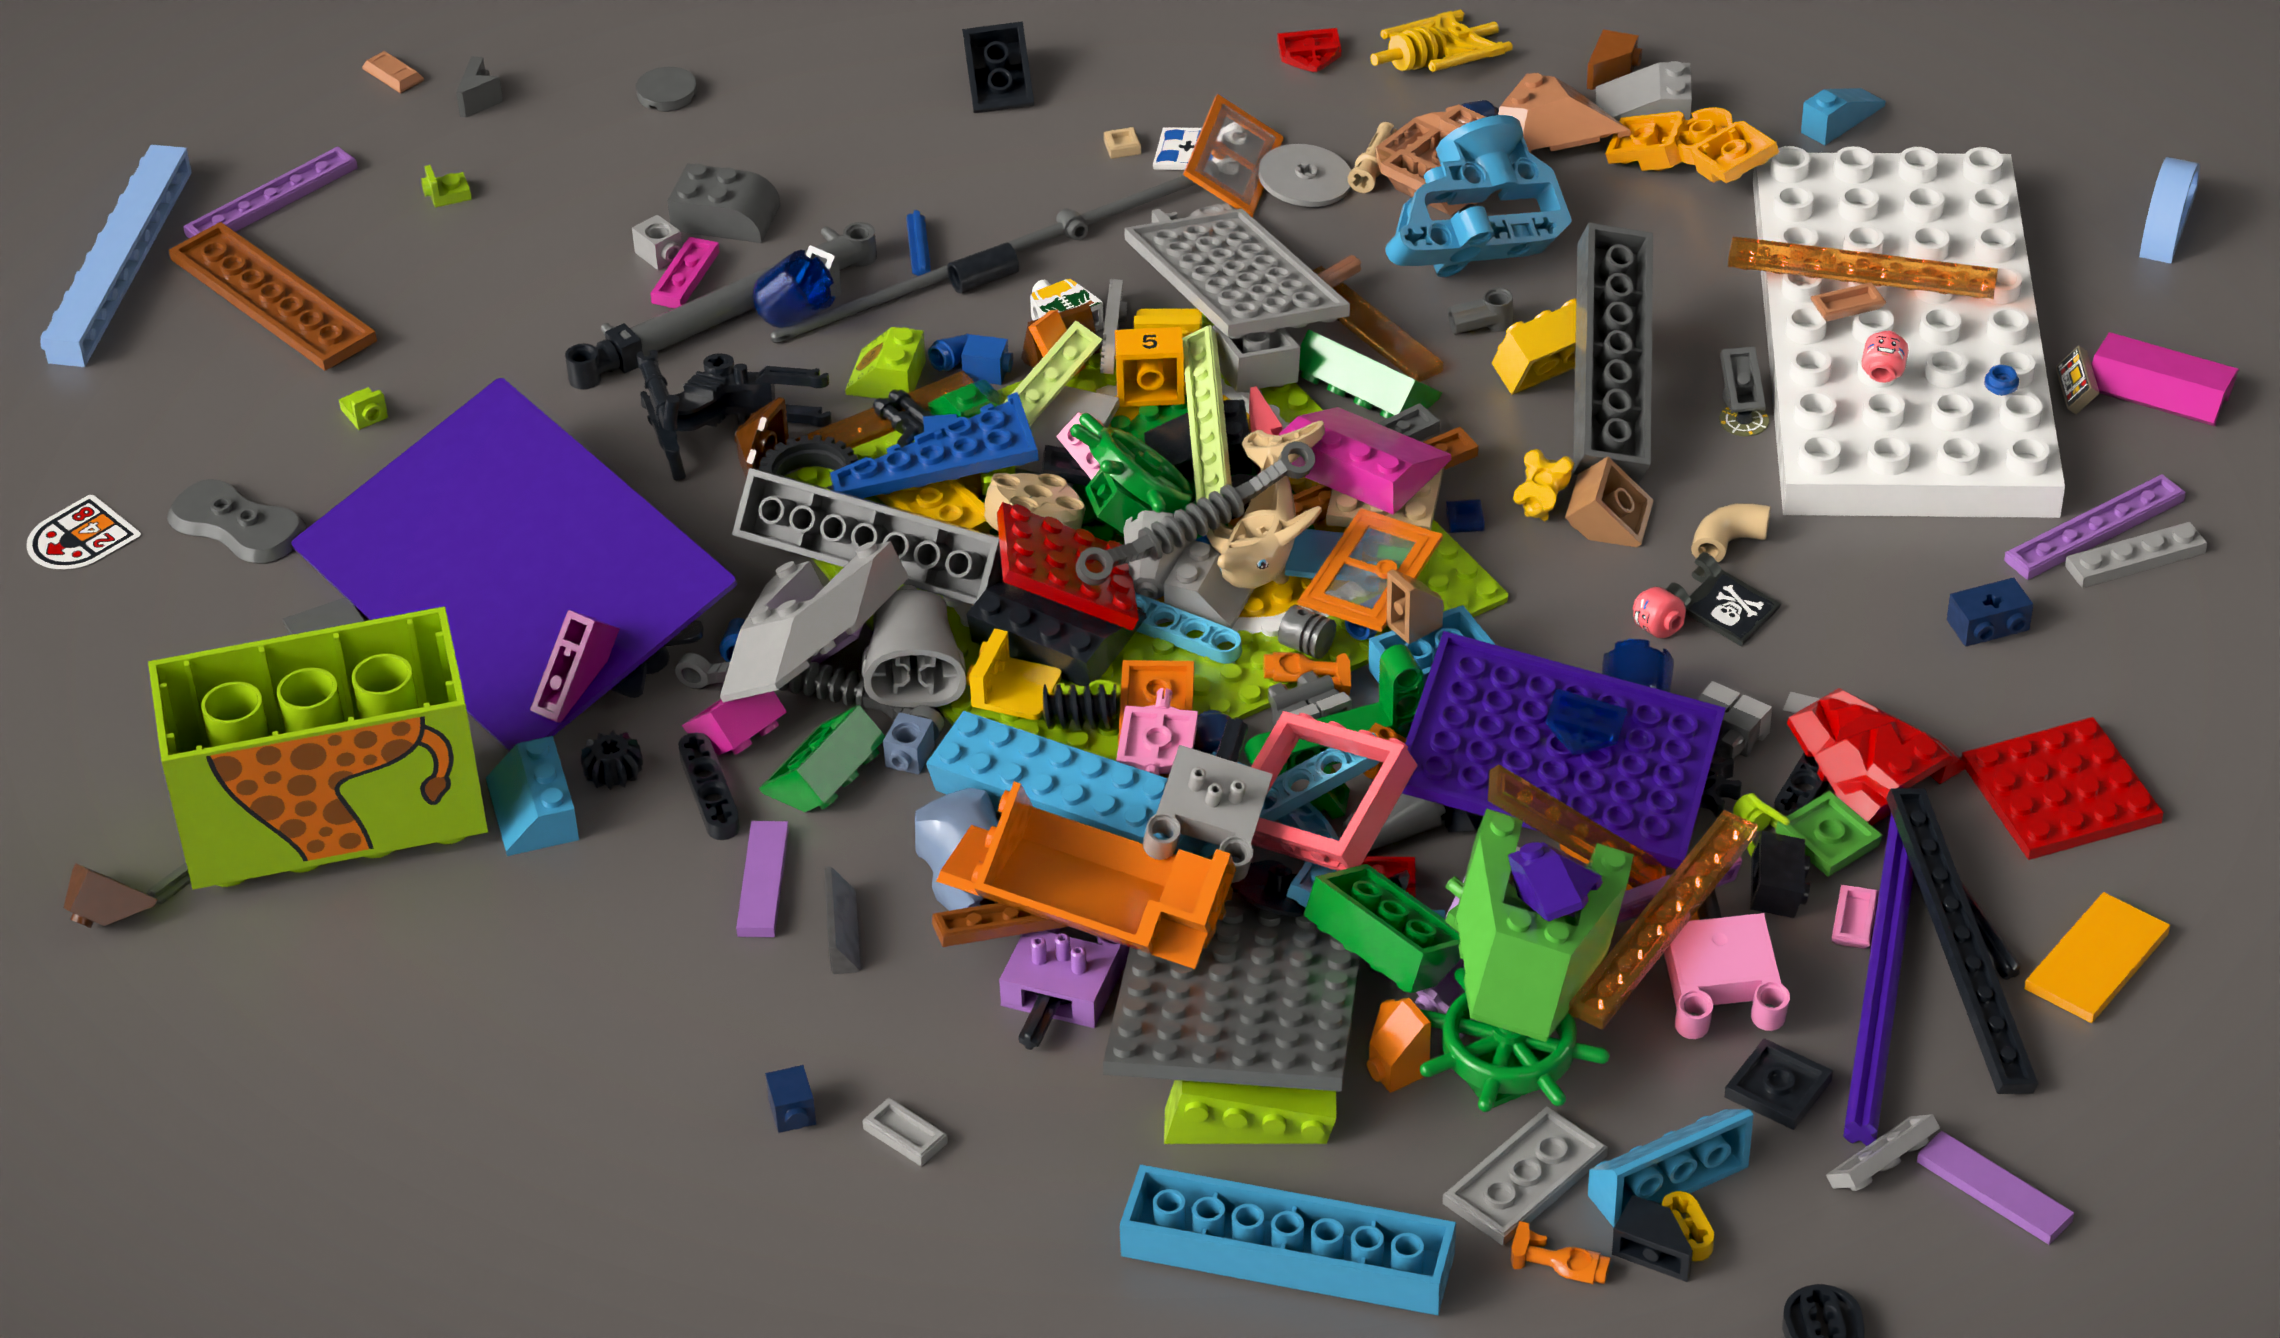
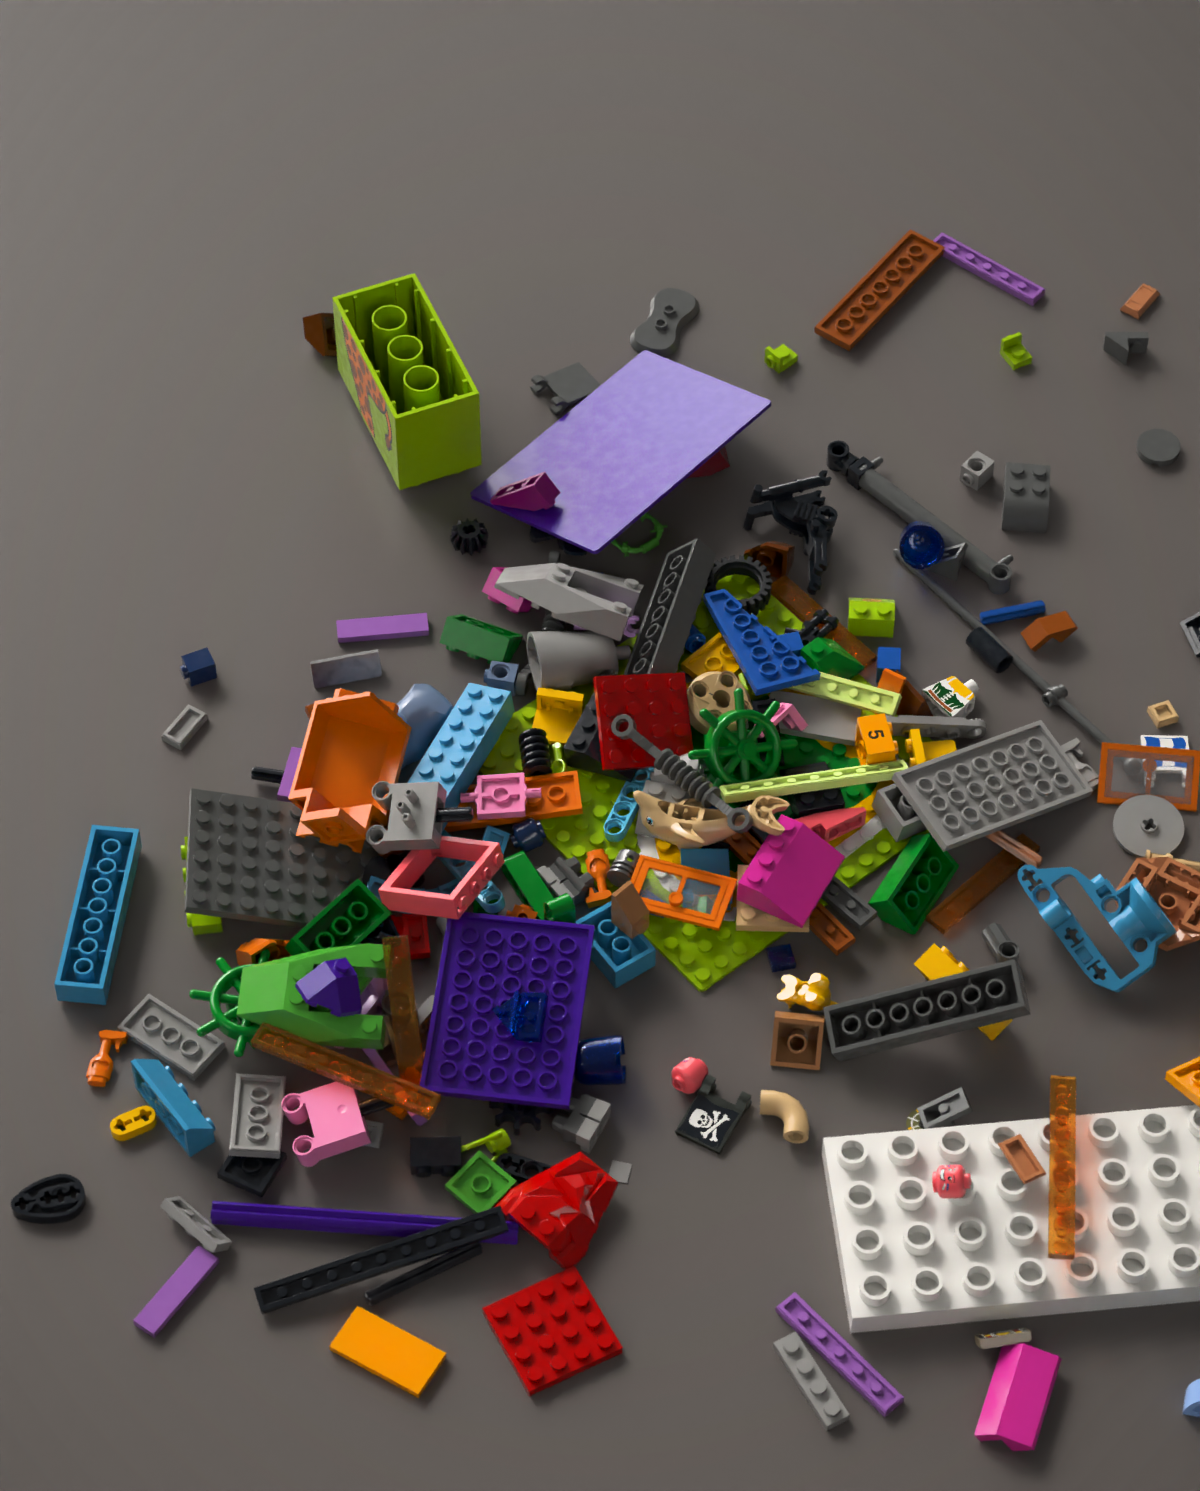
camera: 80 degrees right, 10 degrees up
sticker [27,495,141,570] -> none
light blue brick [40,145,192,367] -> none
dark azure slope [486,736,579,856] -> none
dark pink plate [650,237,720,308] -> none
black beam [678,732,740,840] -> none
blue cone [928,334,969,371] -> none
black slope [1612,1195,1693,1282] -> none
bright pink tile [1831,885,1879,949] -> none
dark blue brick [1947,577,2033,647] -> none
blue plate [1984,365,2019,396] -> none
none -> light grey tile [229,1074,286,1159]
none -> dark orange slope [1021,611,1078,652]

